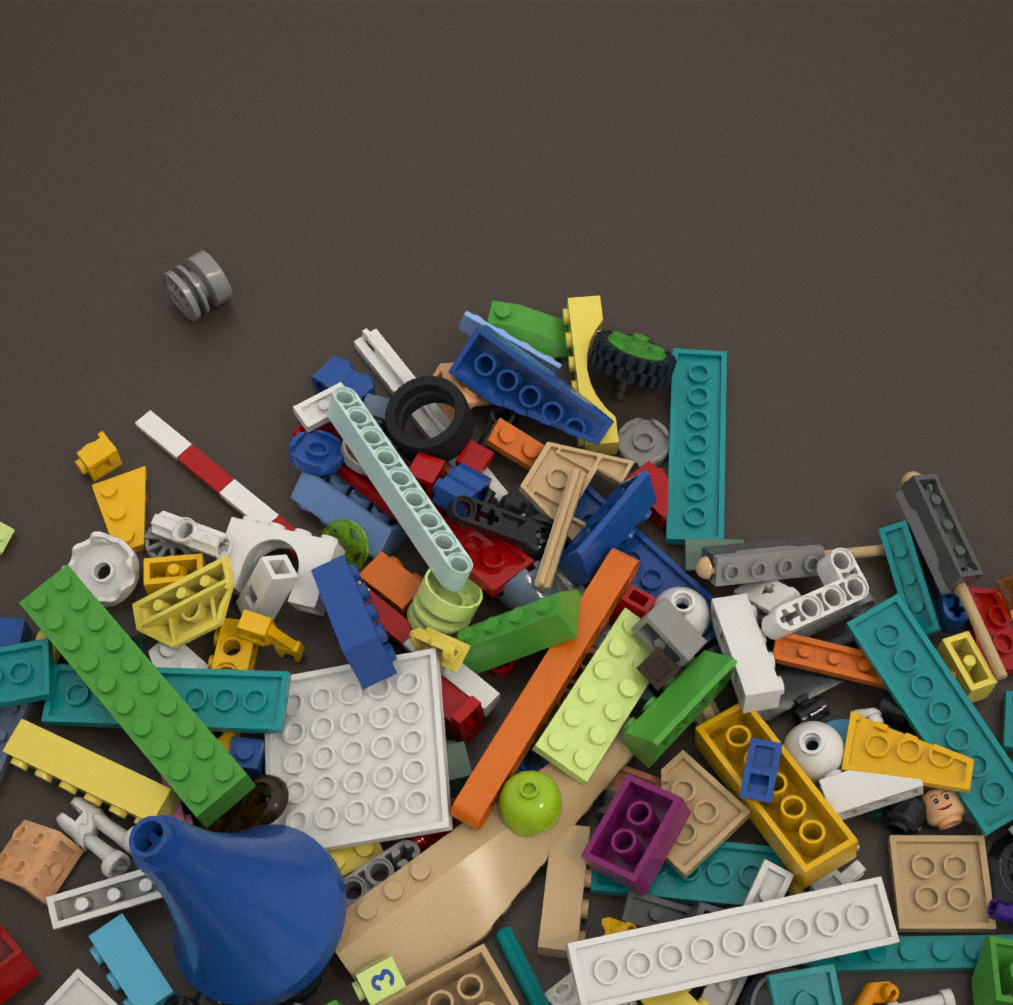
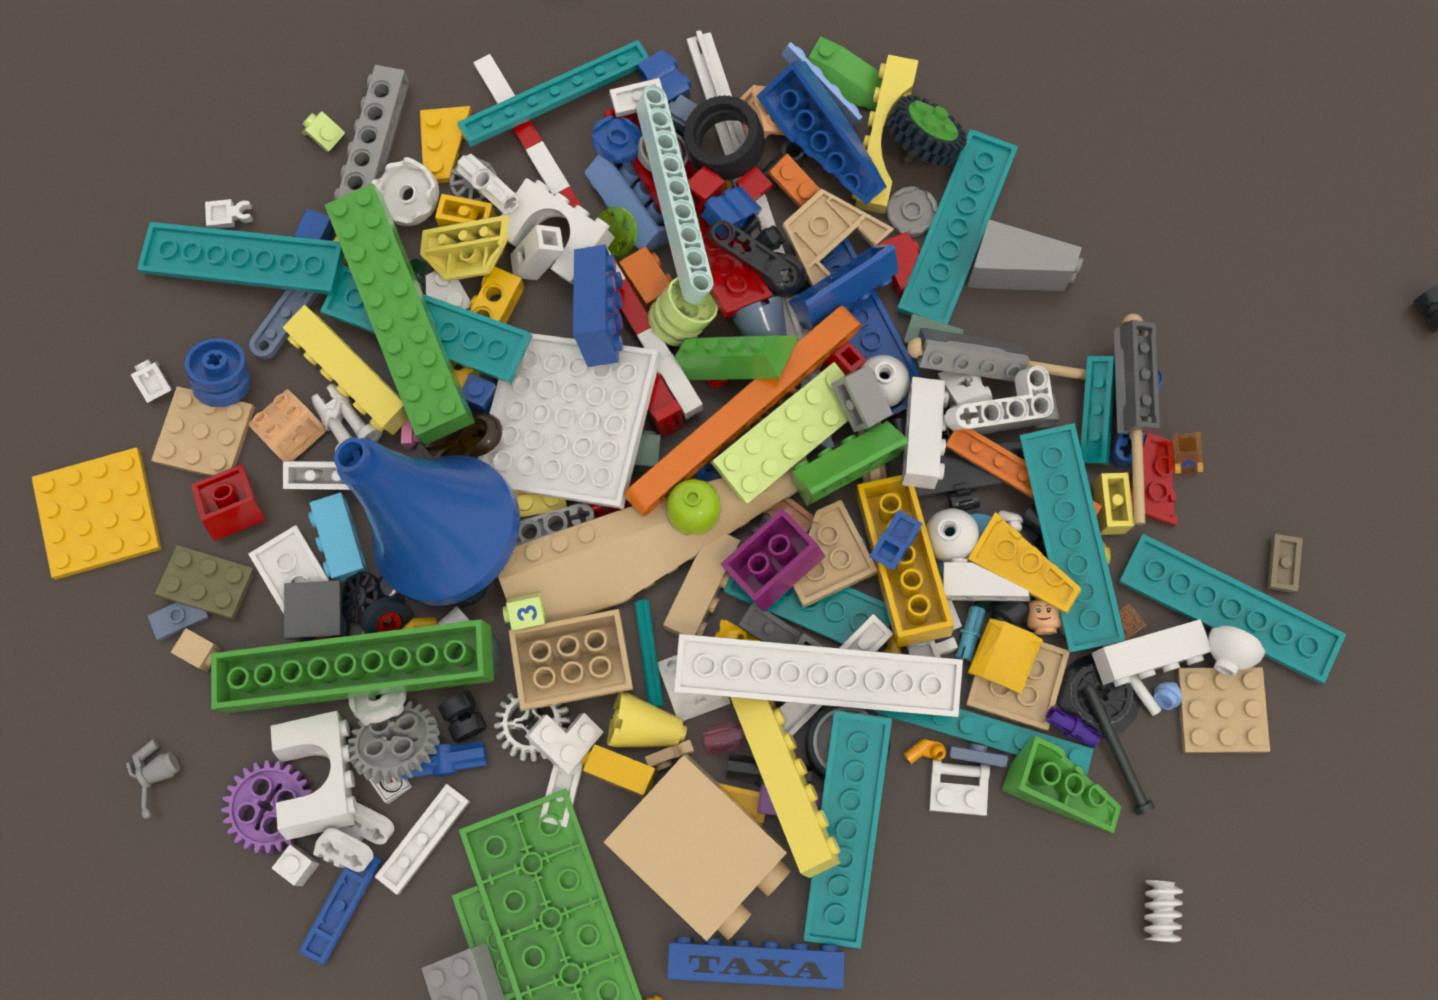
camera: 20 degrees right, 15 degrees up
yellow brick [74,431,122,482] -> none
yellow piece [235,609,305,663] -> none
light yellow hinge [409,627,471,673] -> none
tan axle [534,468,586,592] -> none
dark brown plate [637,646,680,691] -> none
none -> light grey brick [334,65,409,200]
none -> teal plate [457,40,649,147]
none -> sand blue plate [947,743,1008,767]
none -> medium azure axle [955,606,986,662]
none -> light grey slope [967,220,1083,291]
none -> yellow slope [968,618,1043,695]

